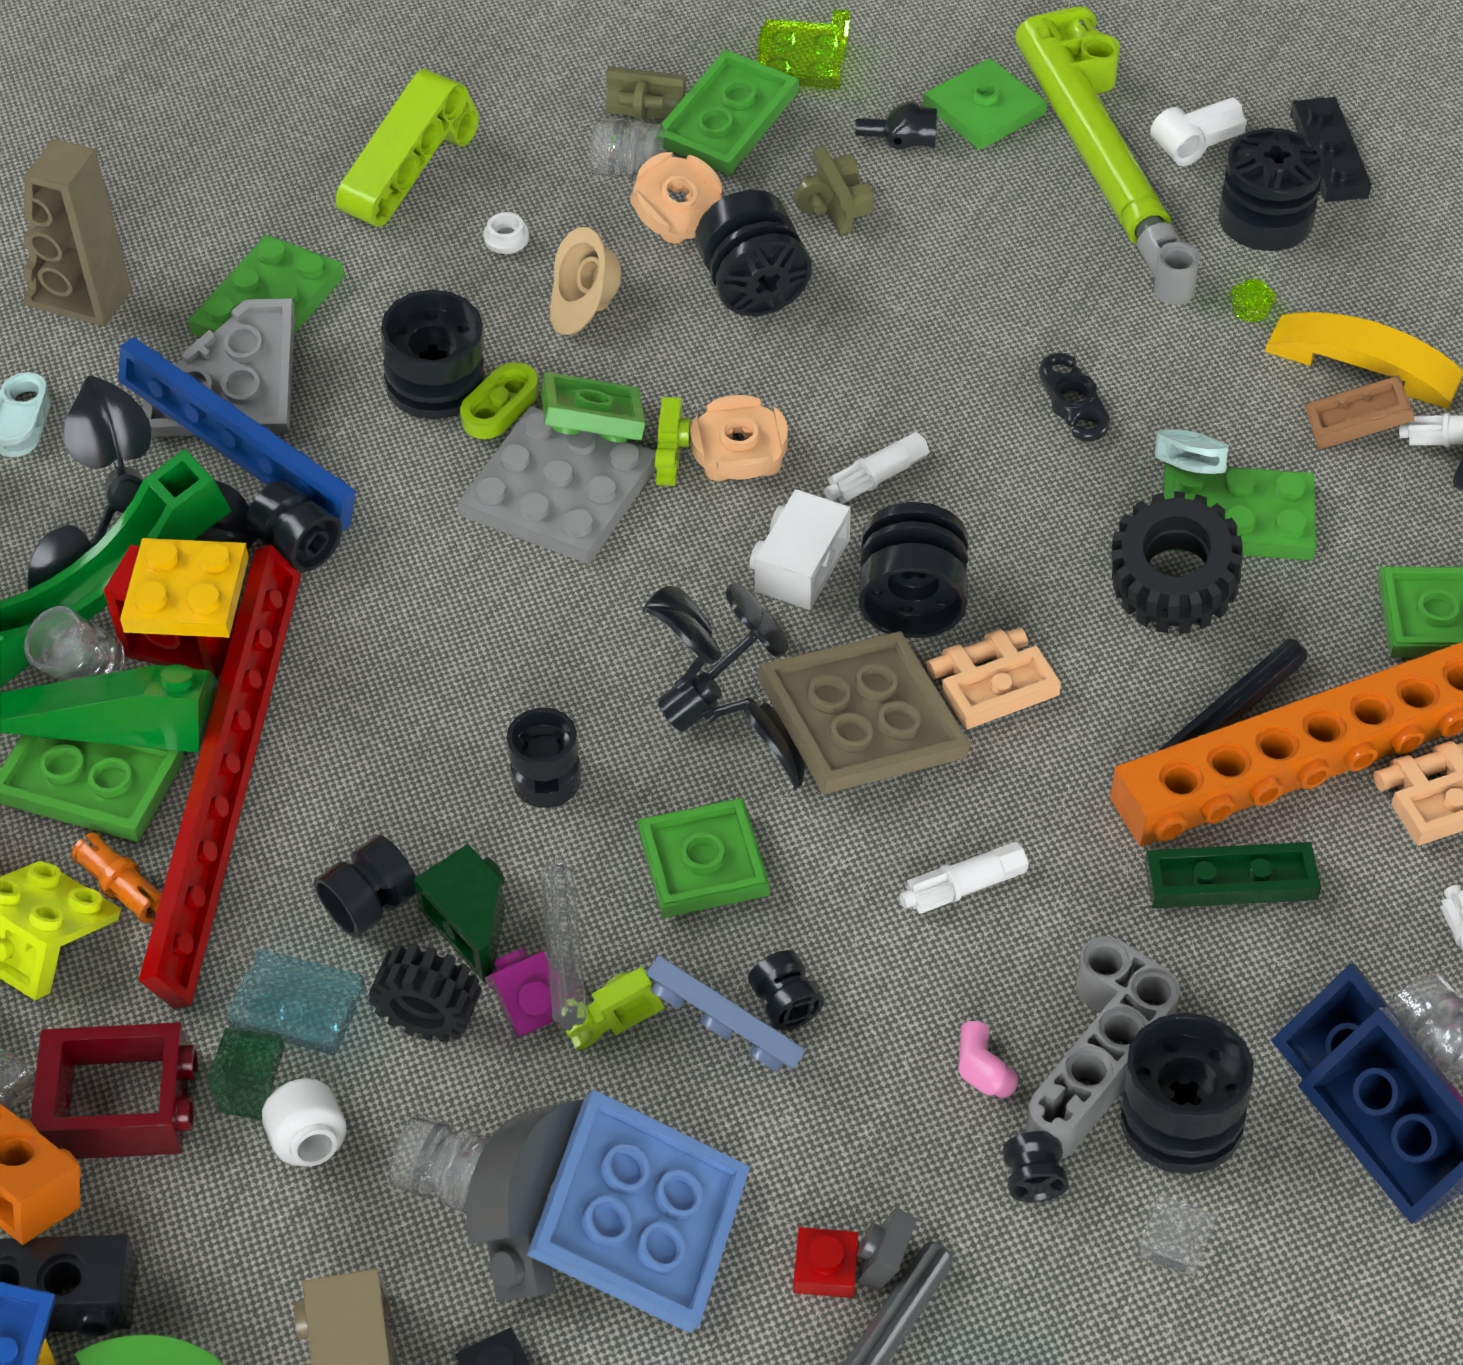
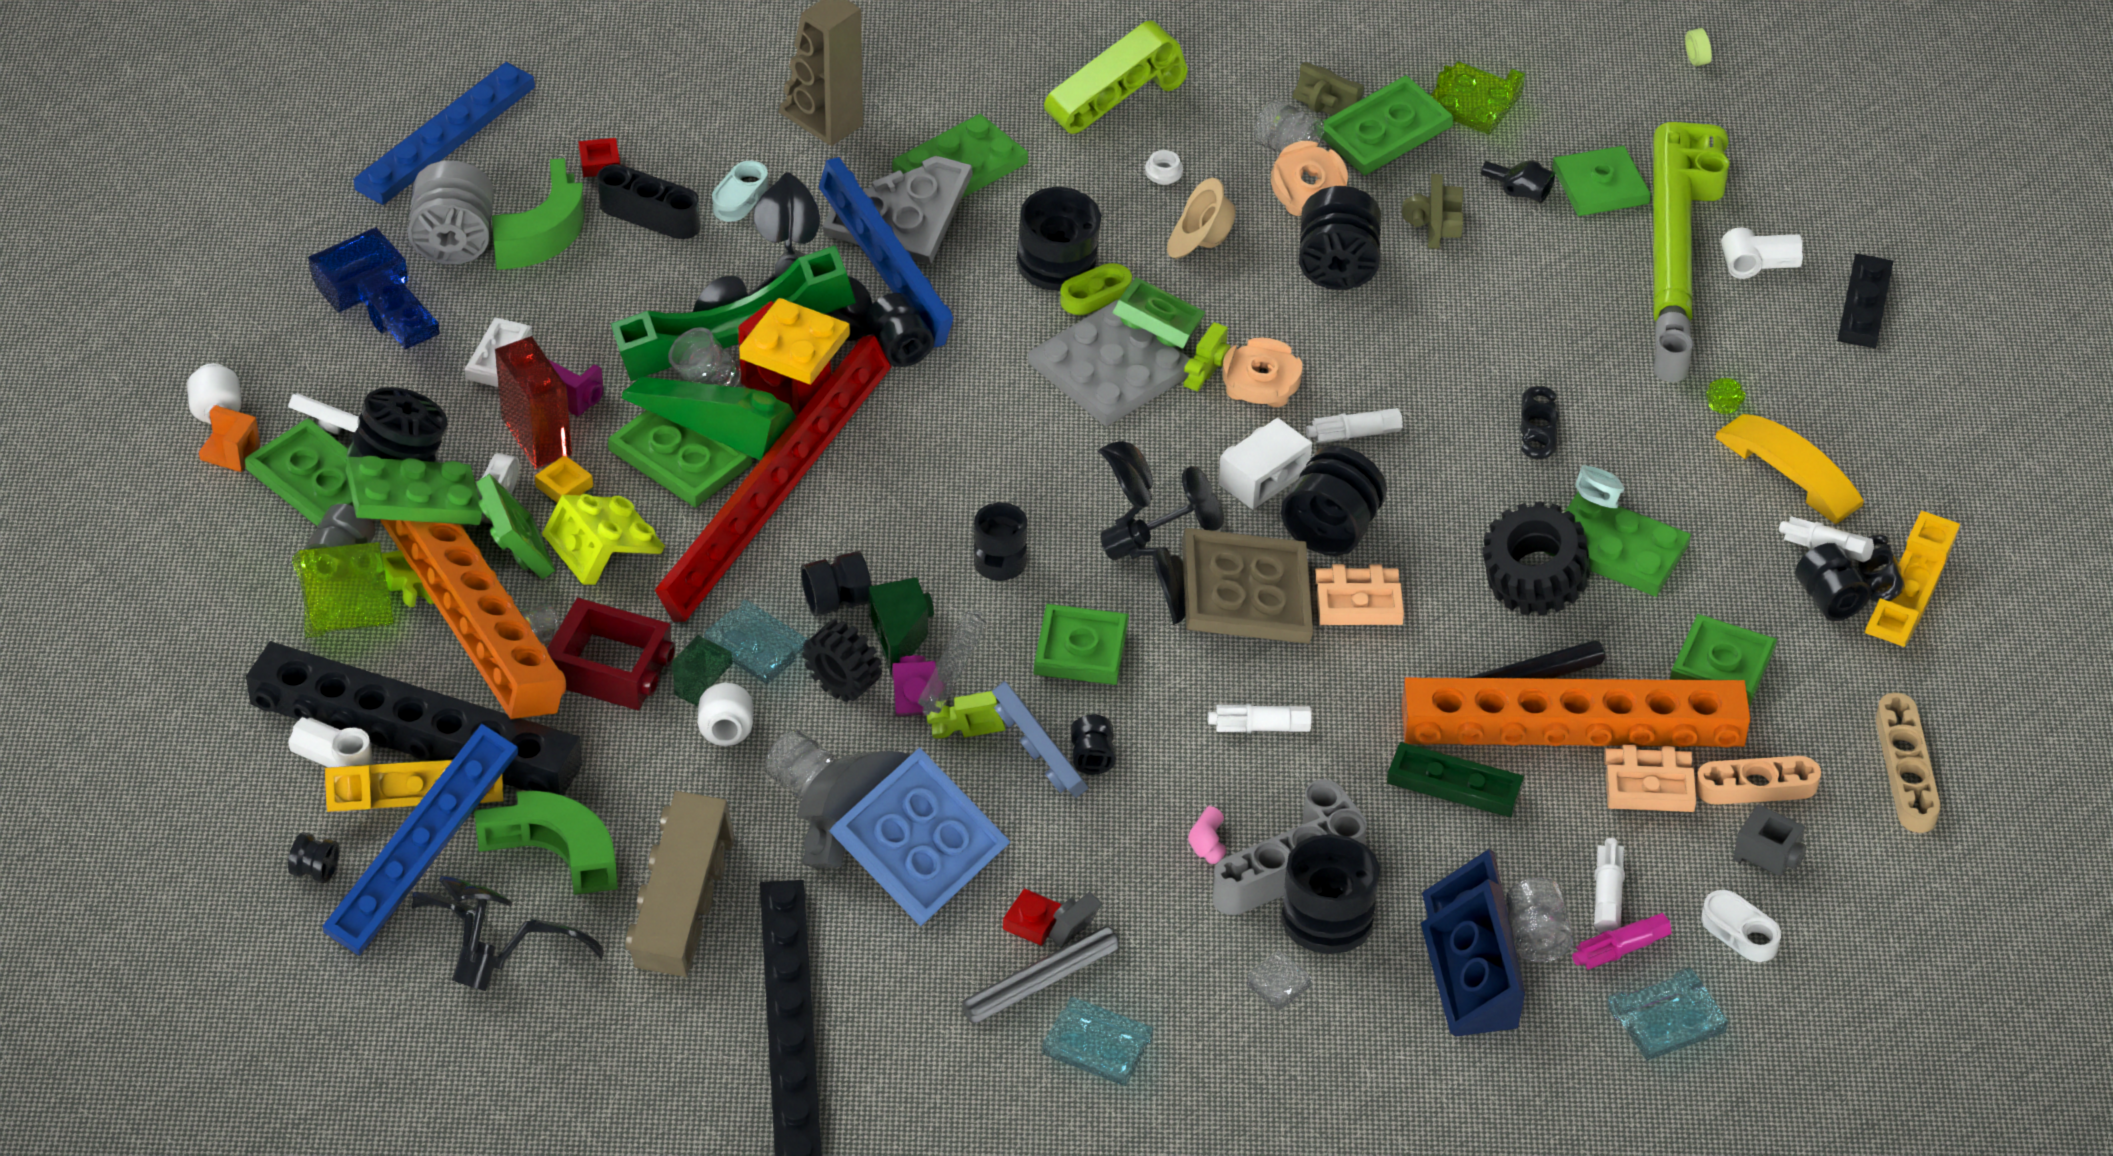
camera: 20 degrees right, 5 degrees down
orange pin [71,833,162,924] -> none
black wheel [1003,1131,1069,1203] -> none
black wheel [1218,128,1325,251] -> none
medium nougat plate [1304,375,1415,450] -> none

